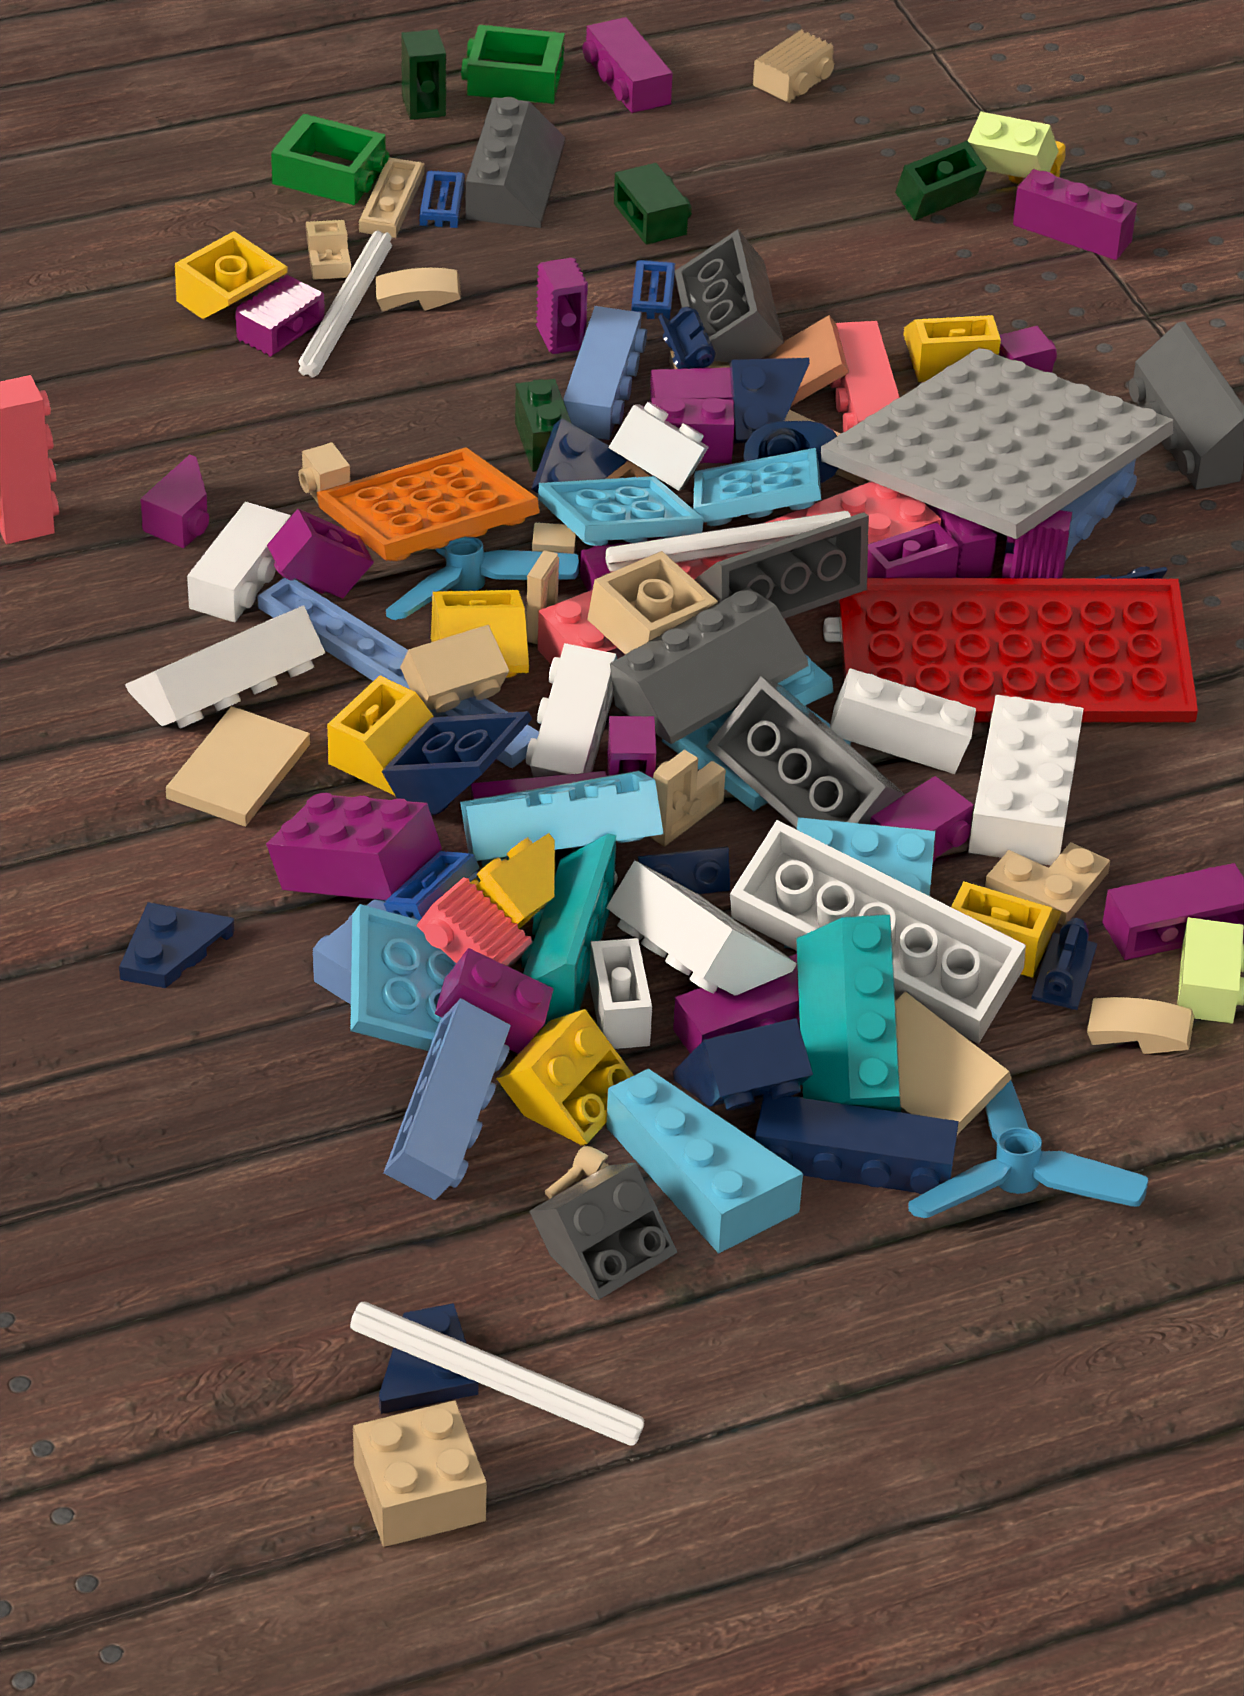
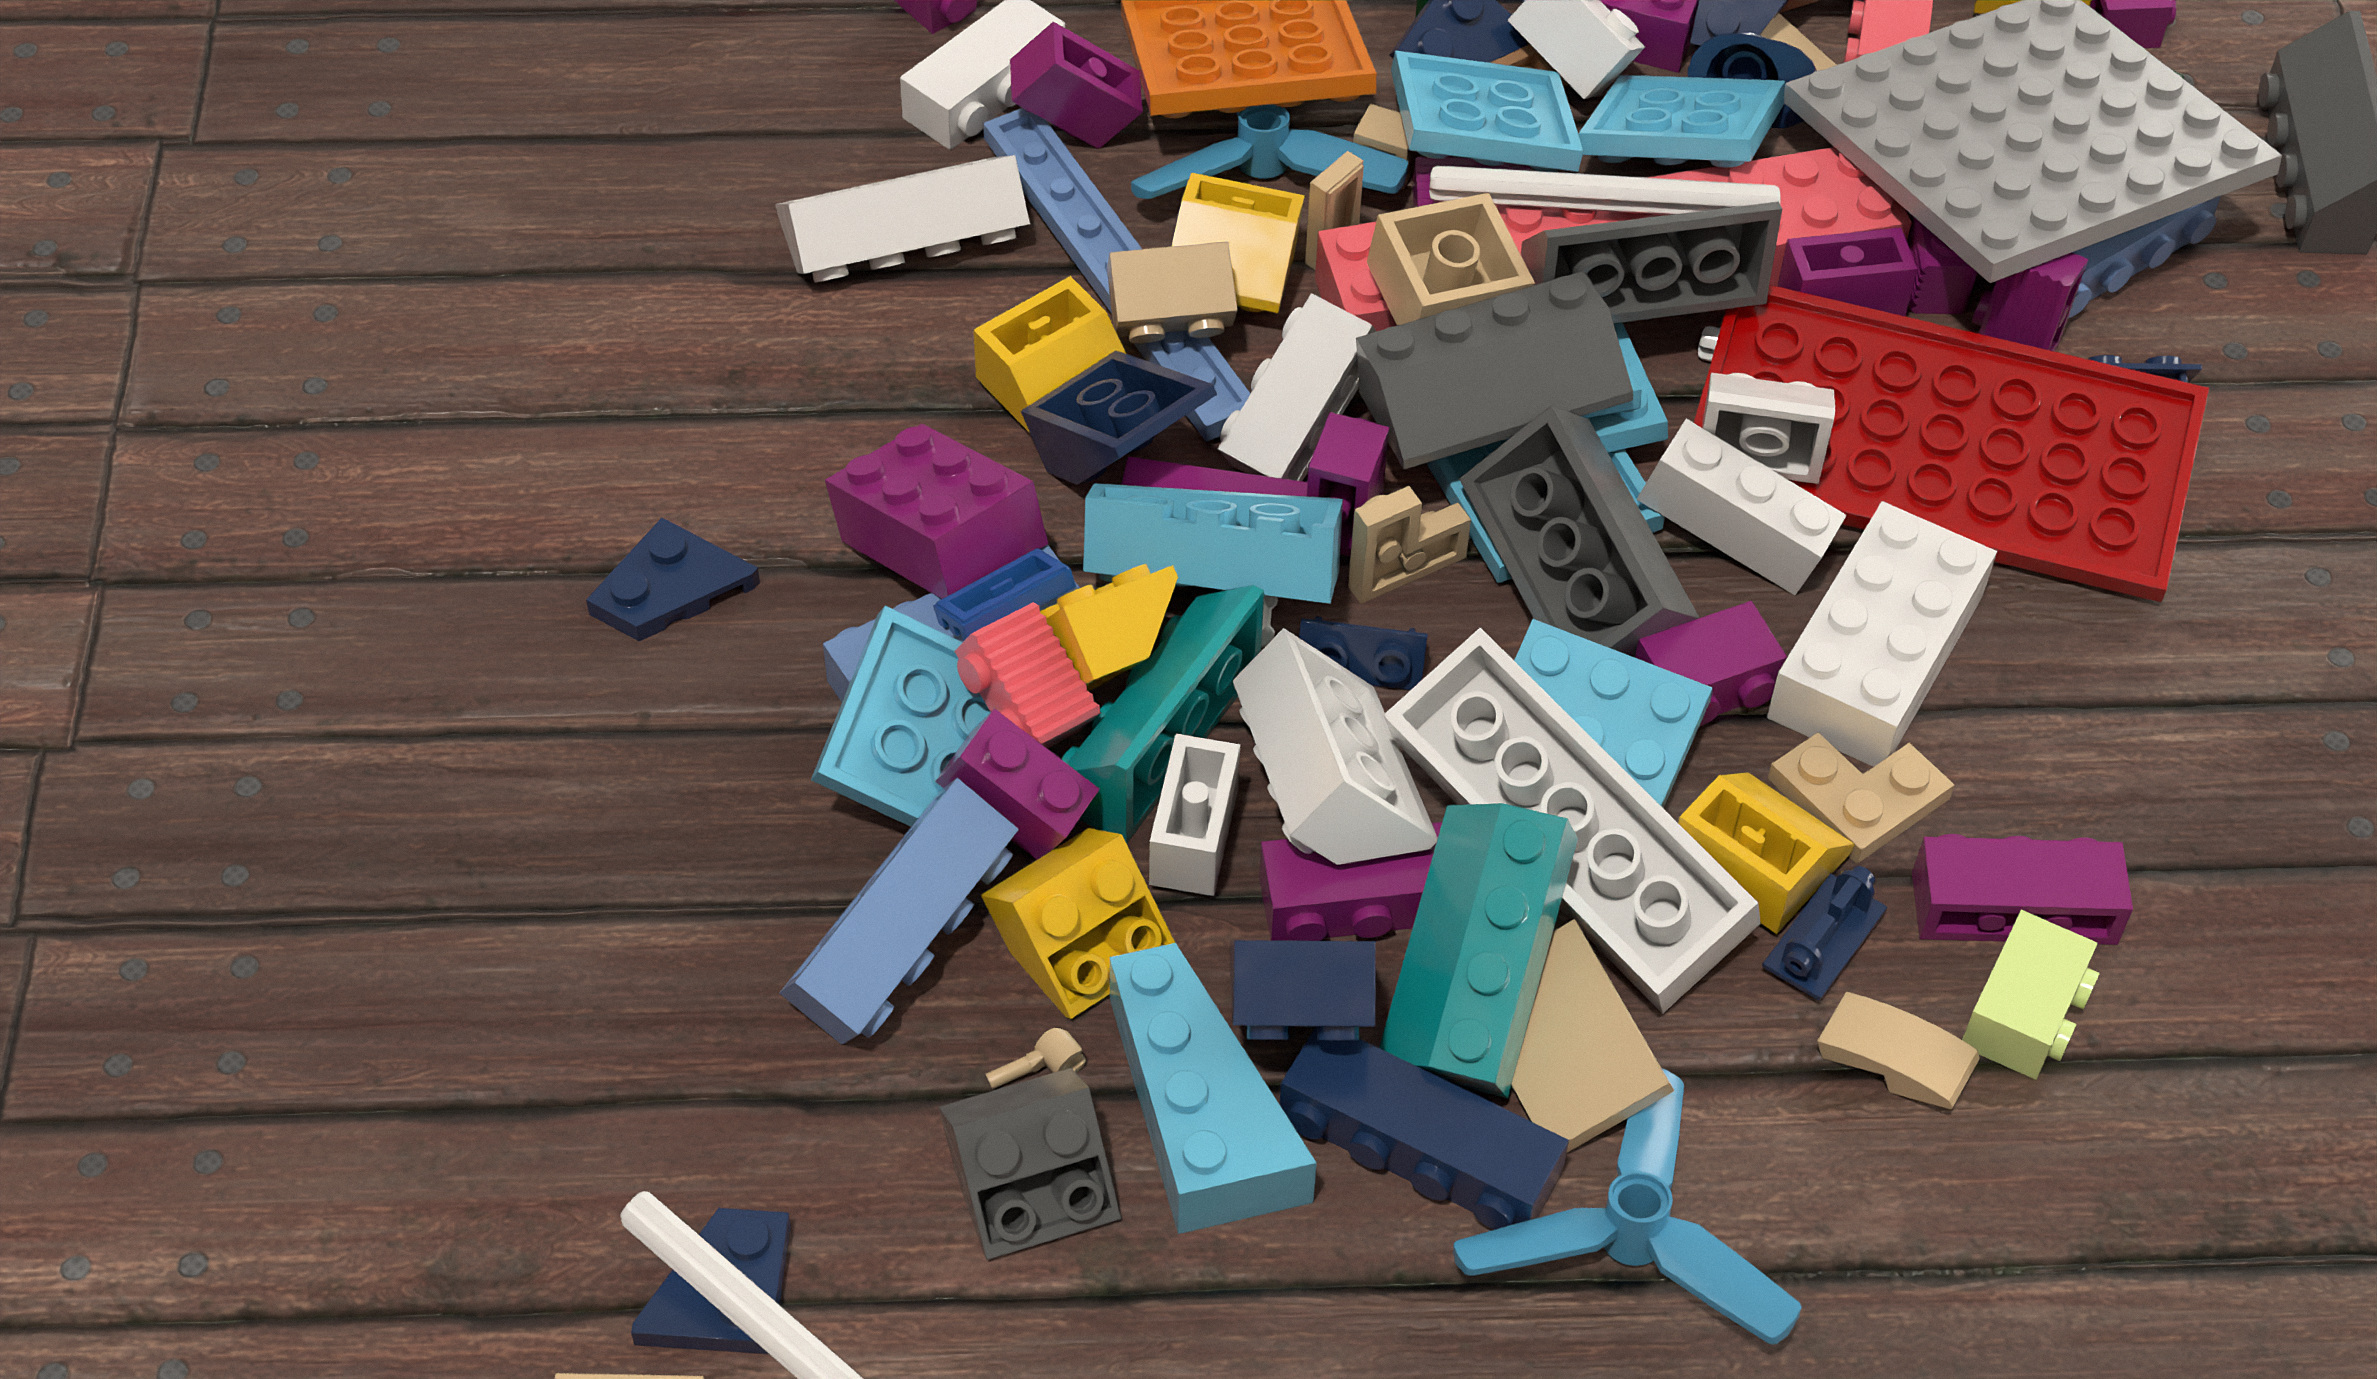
camera: 20 degrees right, 10 degrees up
tan tile [166,706,310,827] -> none
none -> white slope [1702,373,1835,484]

